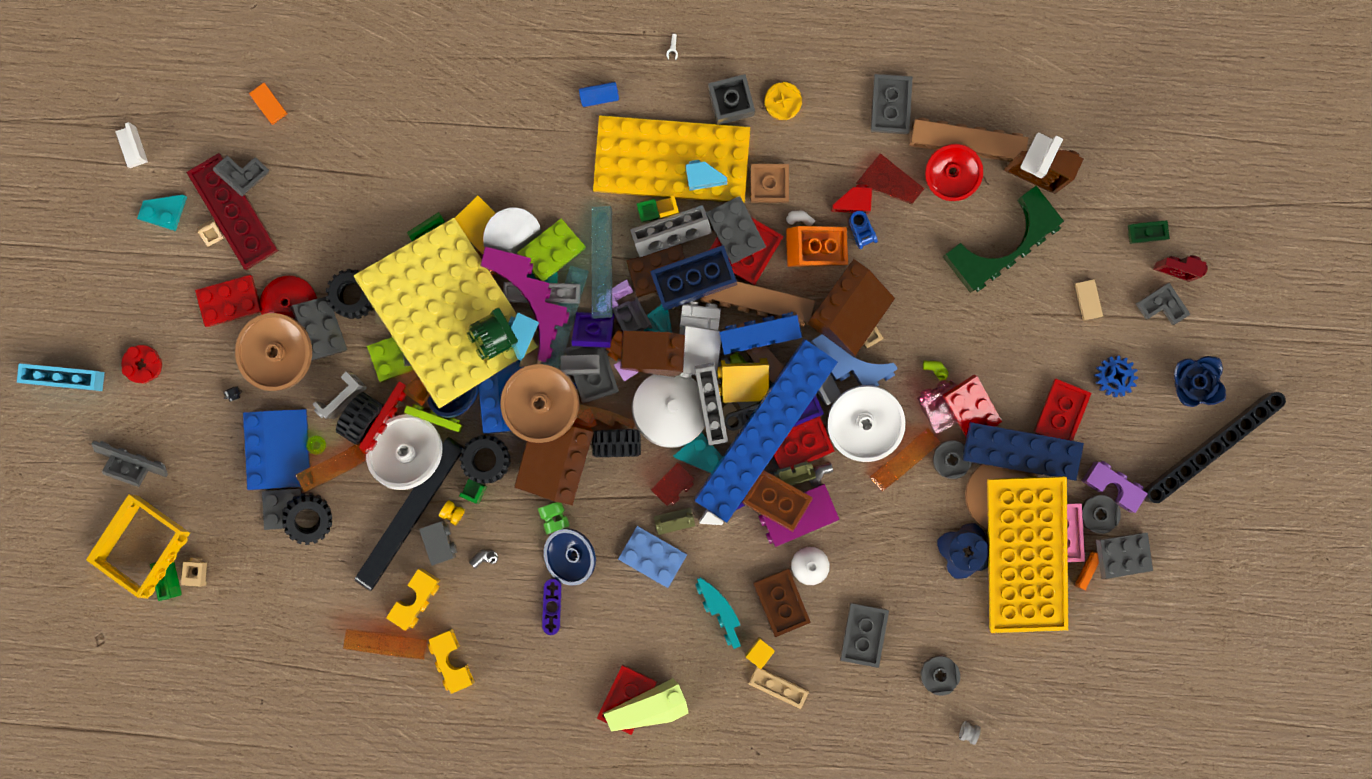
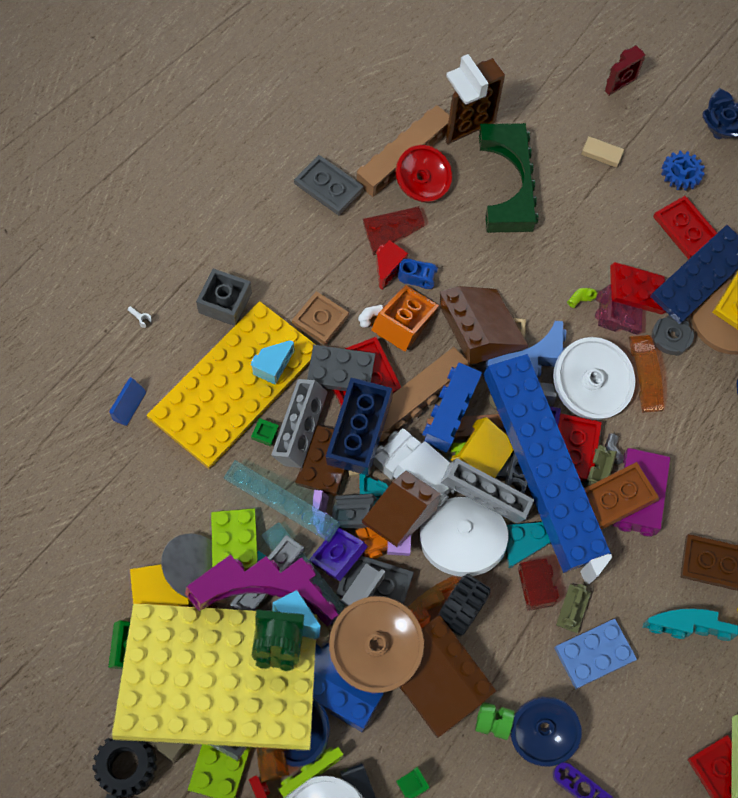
camera: 55 degrees left, 20 degrees down
black tyre [460,435,511,484] -> none
yellow panel [656,195,679,219] -> none
yellow tile [764,82,802,120] -> none
white cylinder [791,547,830,585] -> none
dark green plate [1128,220,1170,244] -> none
dark grey plate [1136,283,1190,325] -> none

